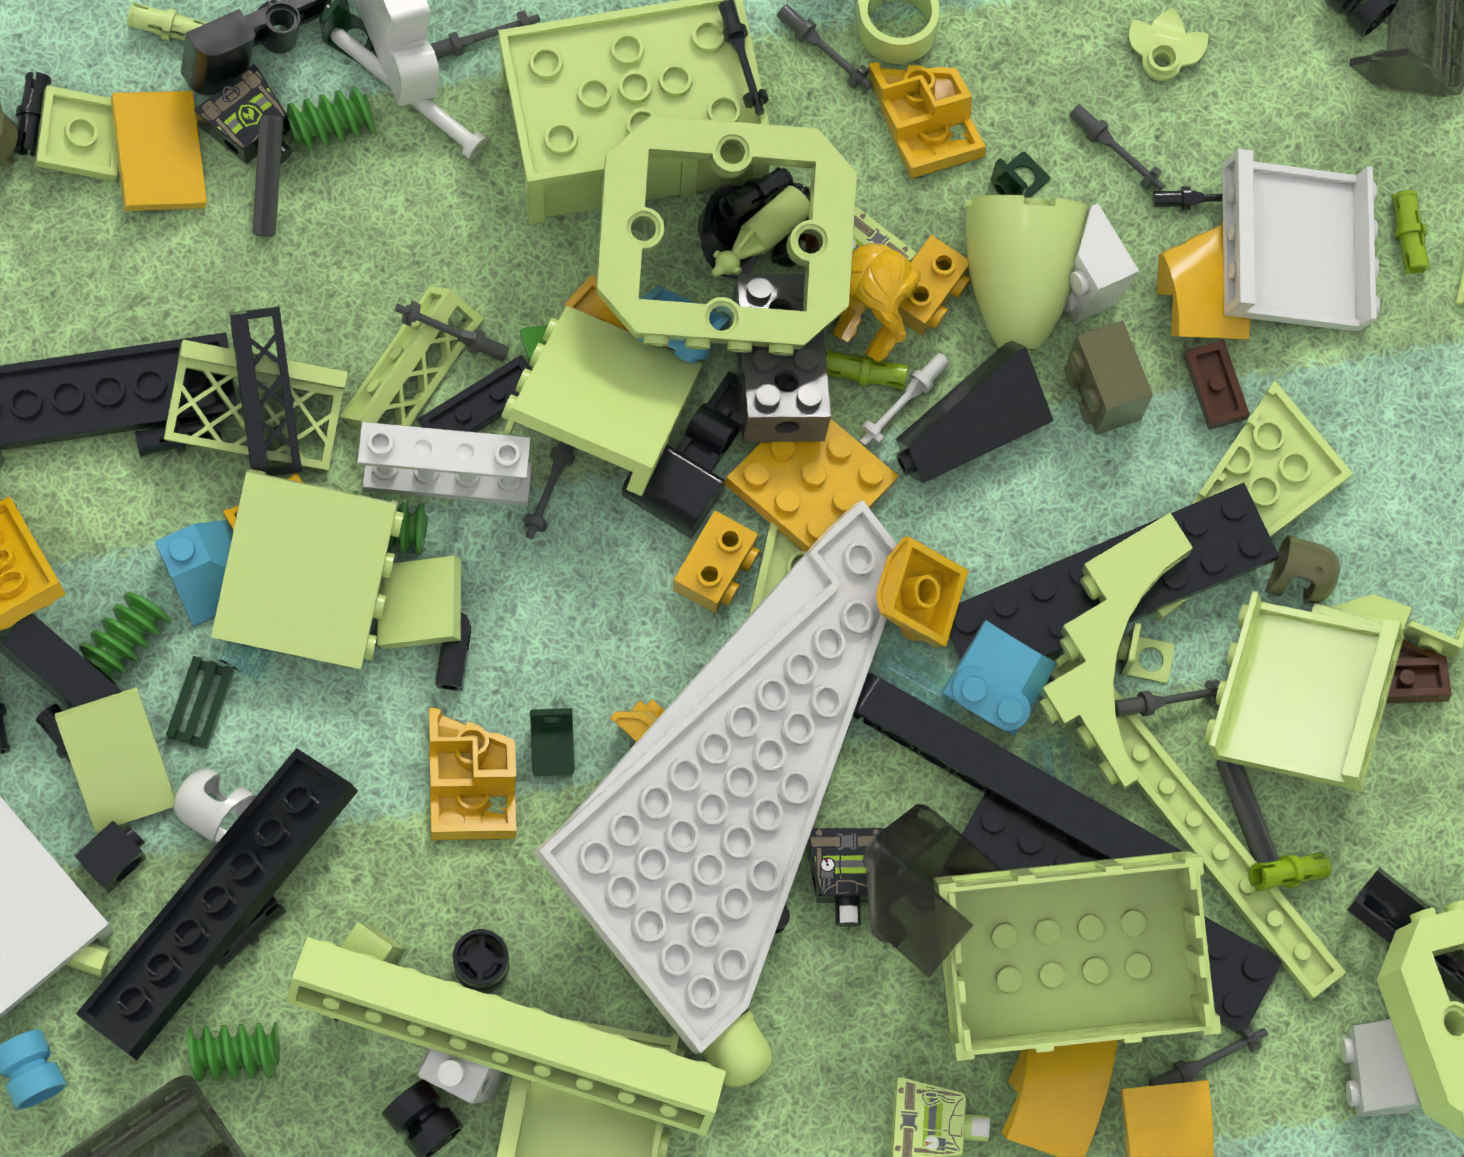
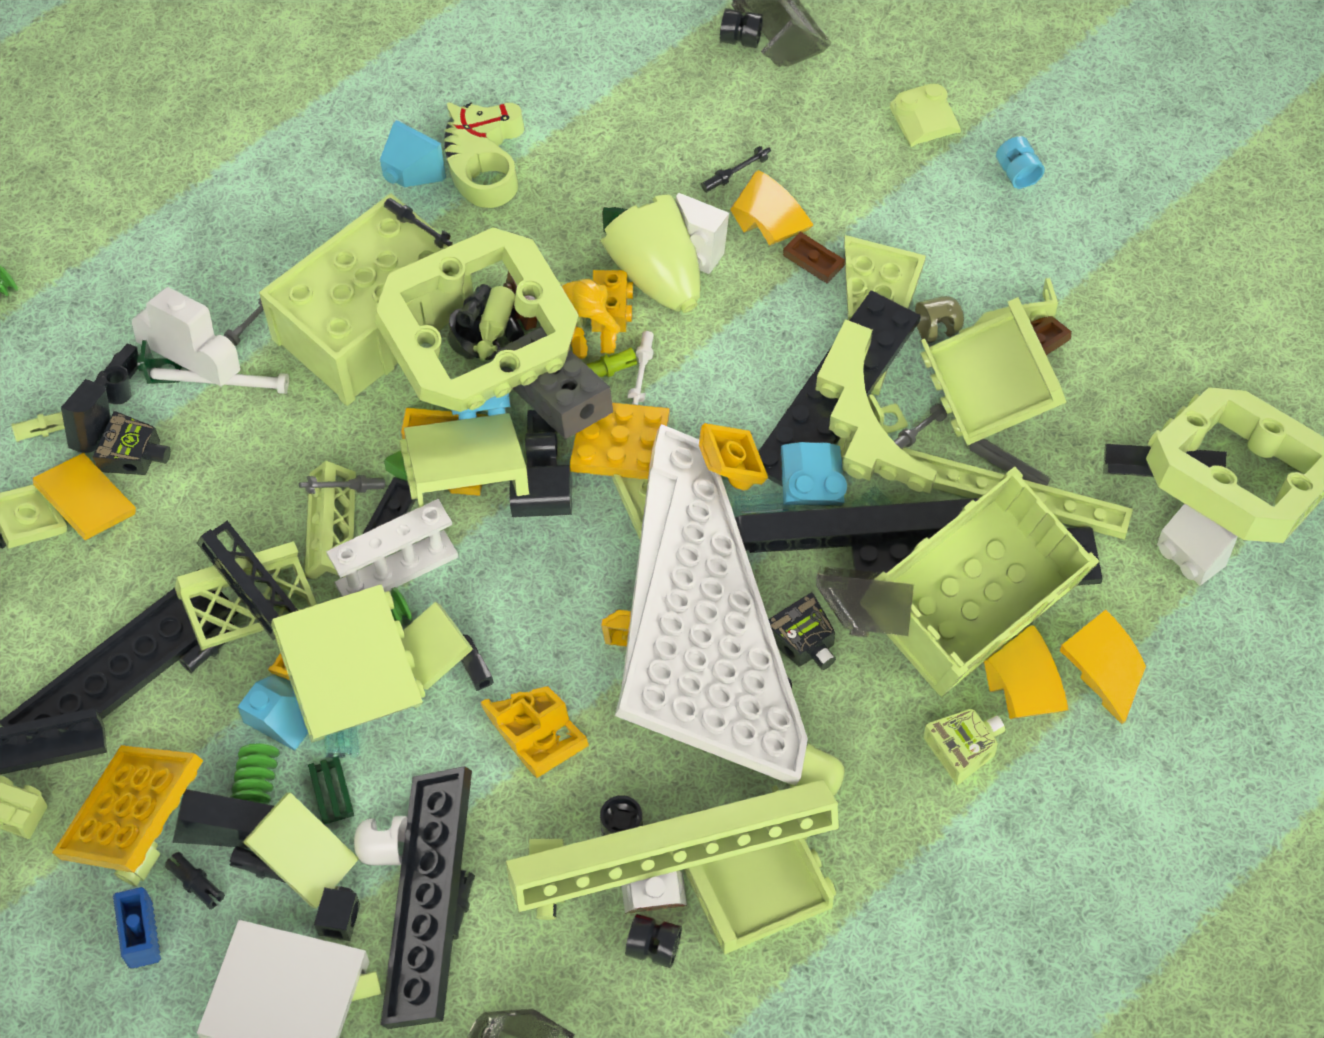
camera: 25 degrees left, 15 degrees down
bright green piece [188,1022,280,1082] -> none
dark grey axle [253,115,283,237] -> none
bright green piece [287,86,376,152] -> none
dark grey piece [522,441,575,539] -> none
dark green bracket [530,708,575,776] -> none
yellow brick [673,510,761,614] -> none
dark grey piece [777,4,873,90] -> none
yellow slope [868,62,986,179] -> none
black slope [896,341,1054,483] -> none
olive brick [1064,320,1153,435] -> none
dark grey piece [1069,104,1166,191] -> none
yellowish green plate [1128,8,1208,81] -> none
dark grey piece [1149,1026,1268,1086] -> none
white panel [1222,149,1380,331] -> none
lime pin [1248,852,1331,891] -> none
lime pin [1391,190,1430,274] -> none

